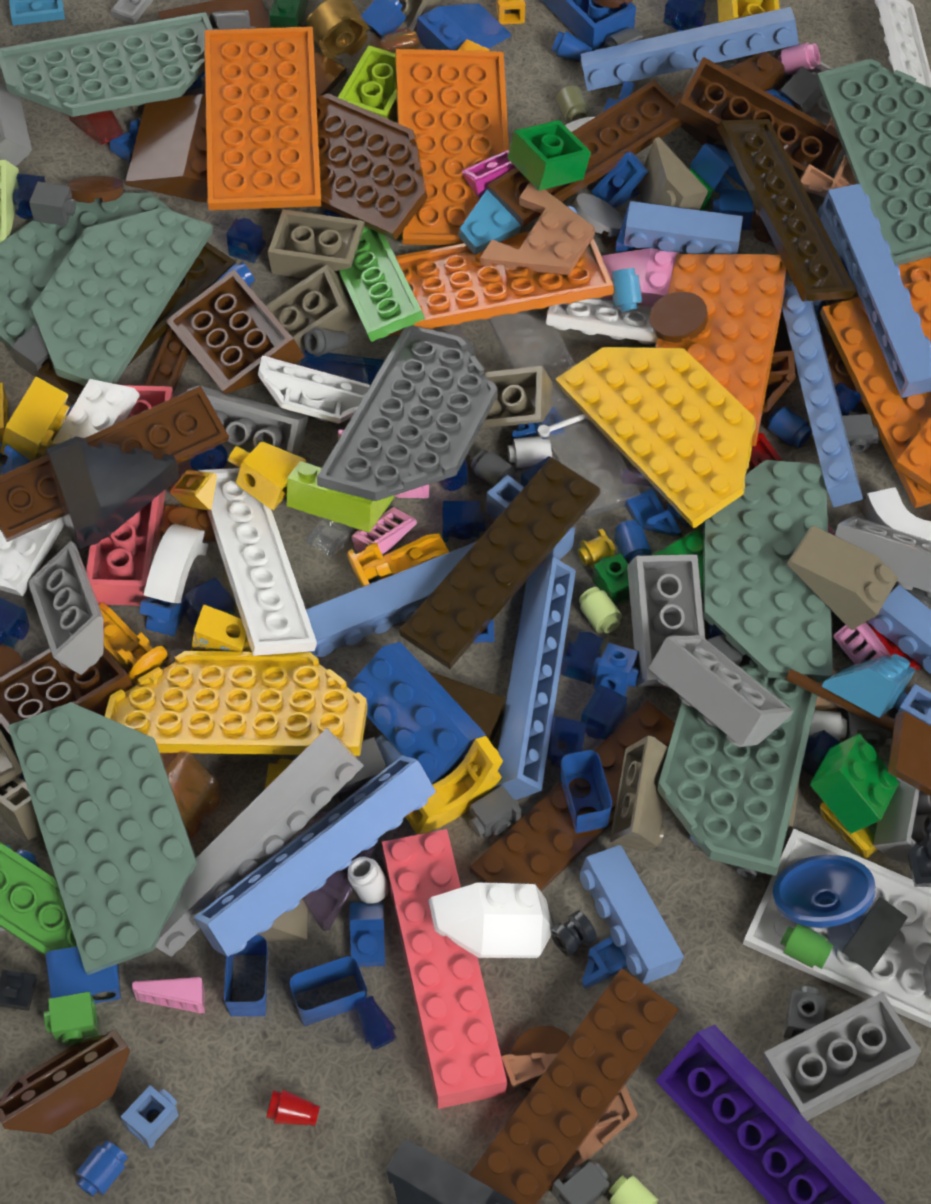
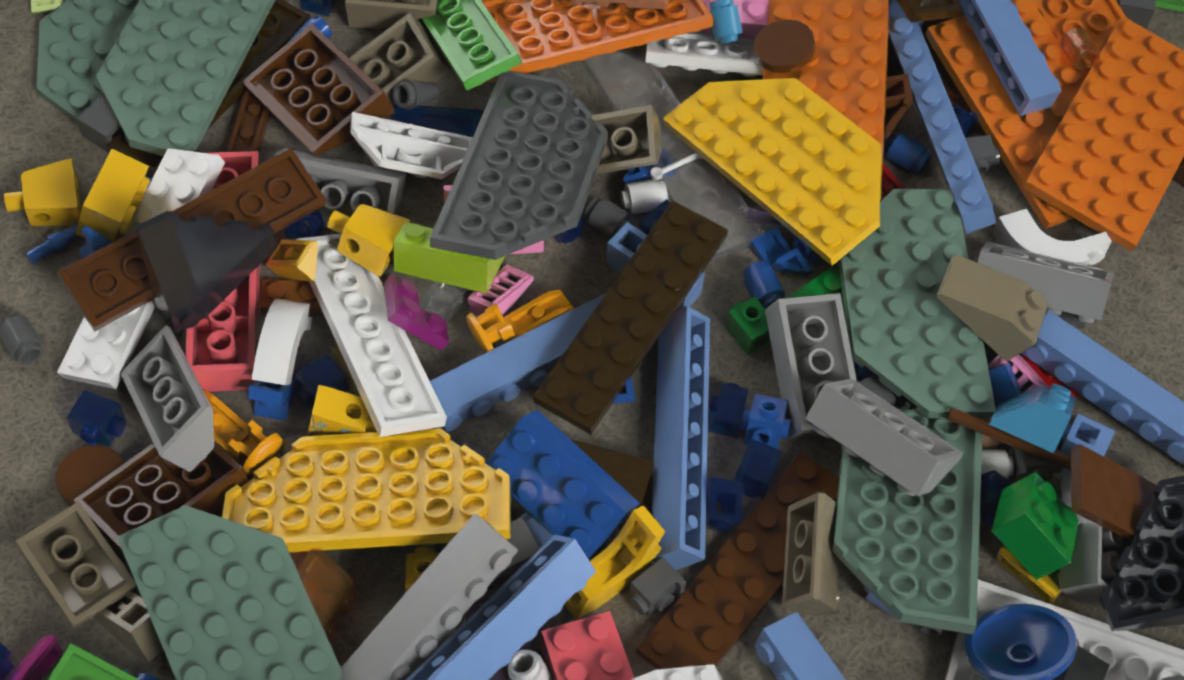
camera: 10 degrees left, 0 degrees up
clear blue brick [442,501,485,542] -> none
blue piece [560,750,612,833] -> none
yellow brick [578,528,615,569] -> none
yellowish green brick [579,587,622,634] -> none
none -> magenta plate [383,274,449,351]
none -> blue tile [988,362,1022,403]

